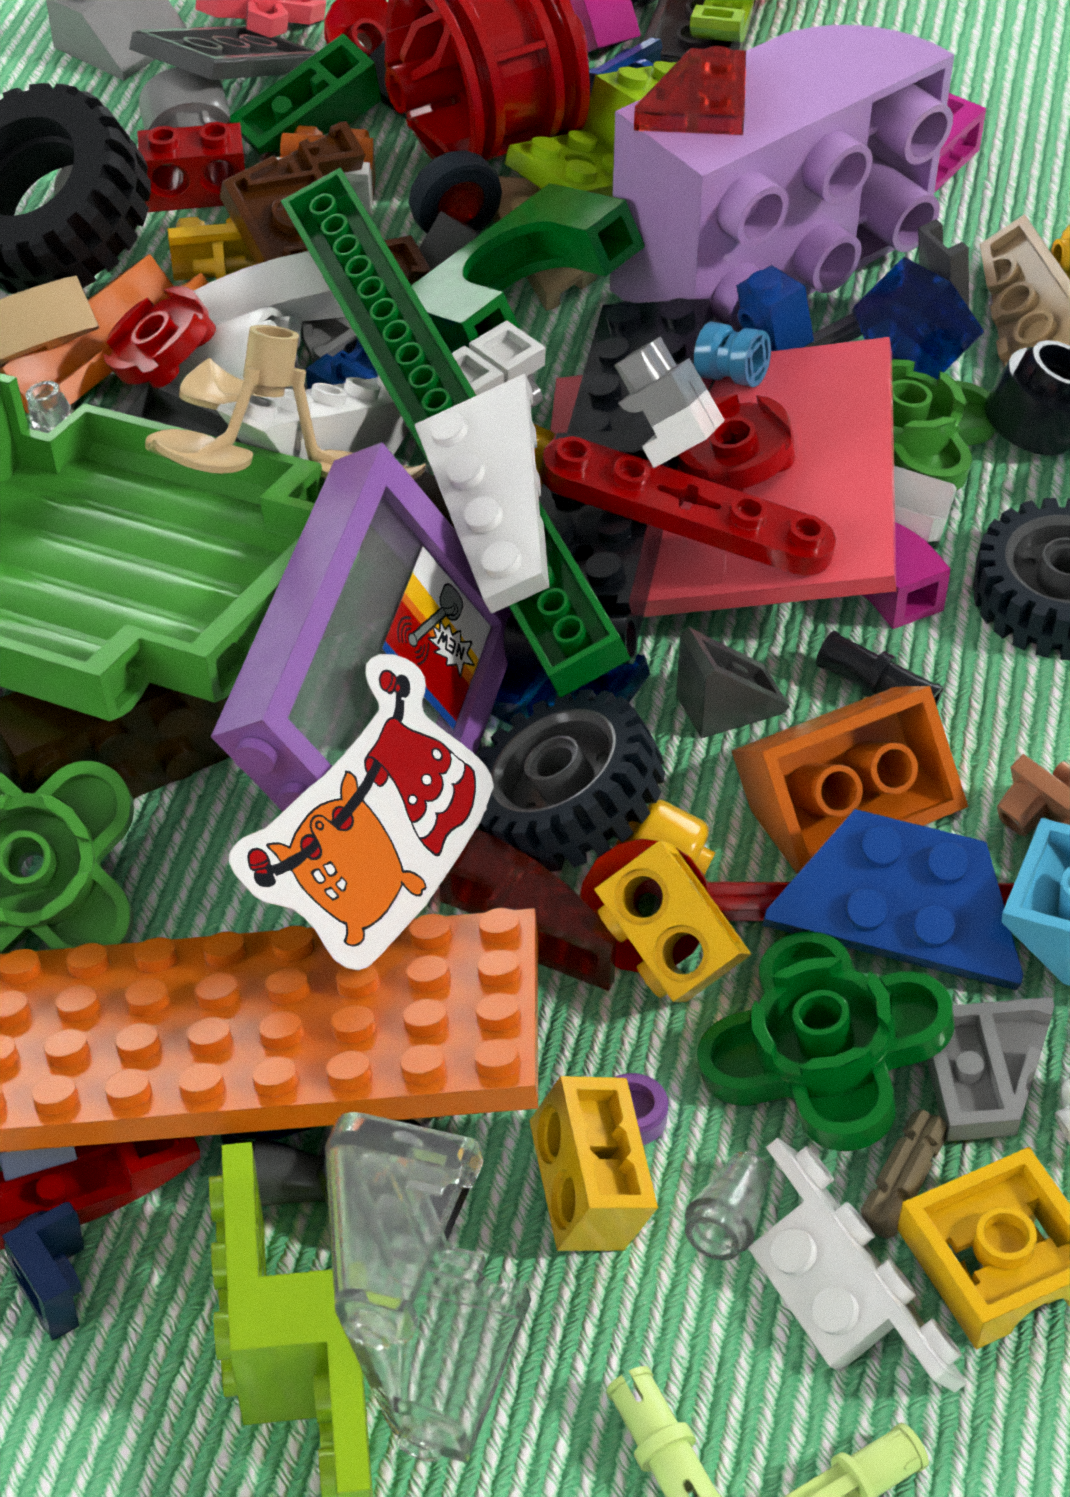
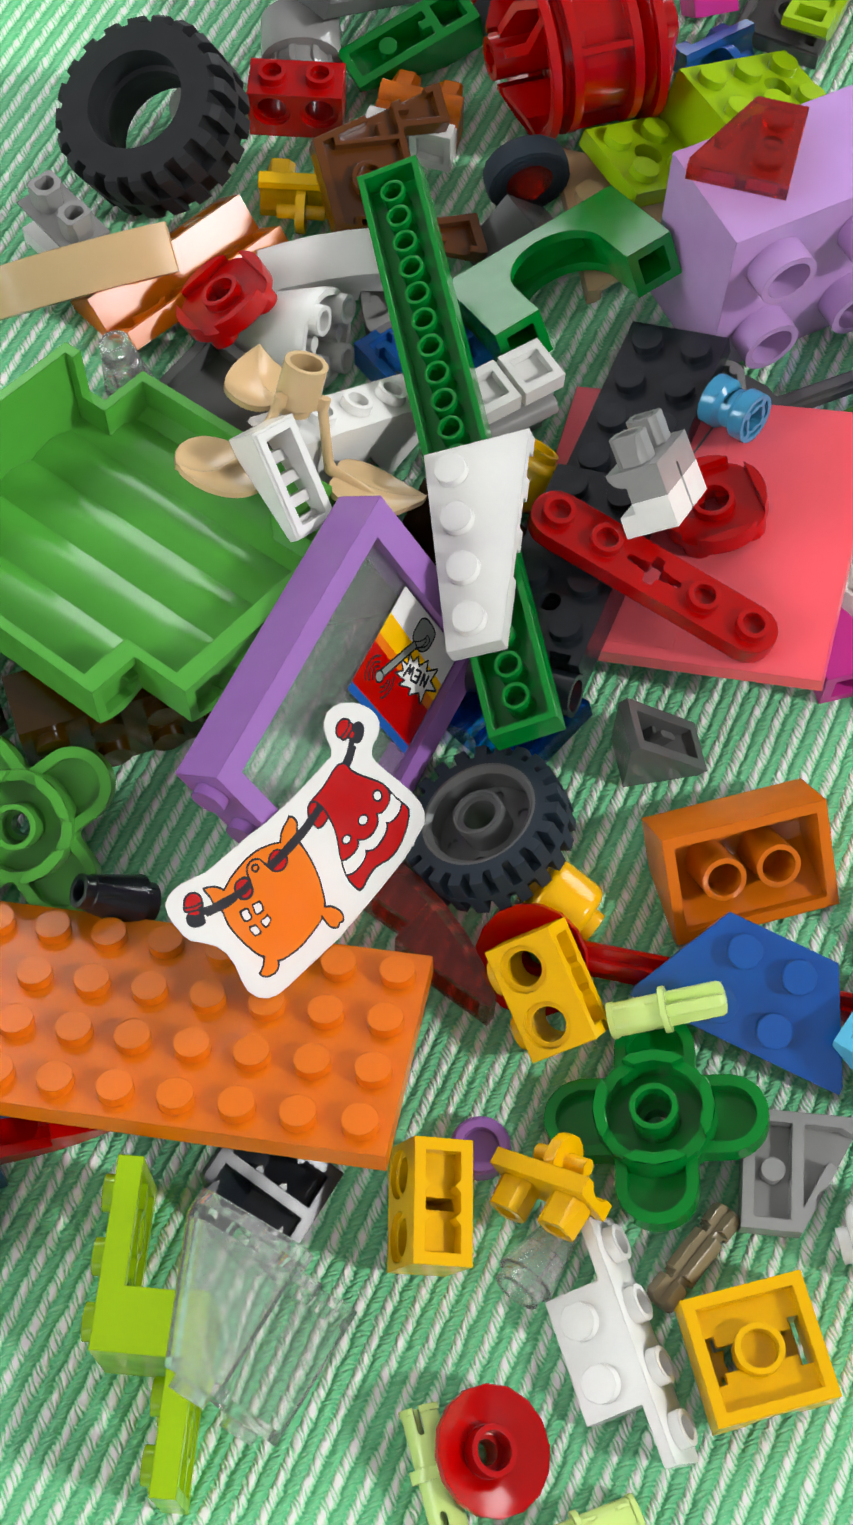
camera: 10 degrees right, 15 degrees up
dark grey cone [237,1134,326,1206] -> none
blue brick [736,265,814,351] -> none
black pin [815,631,944,706] -> none
none -> black cone [70,873,161,922]
none -> white slope [229,413,332,542]
none -> red dish [435,1383,550,1520]
none -> yellow hips [489,1132,612,1242]
none -> yellowish green axle [605,981,728,1040]

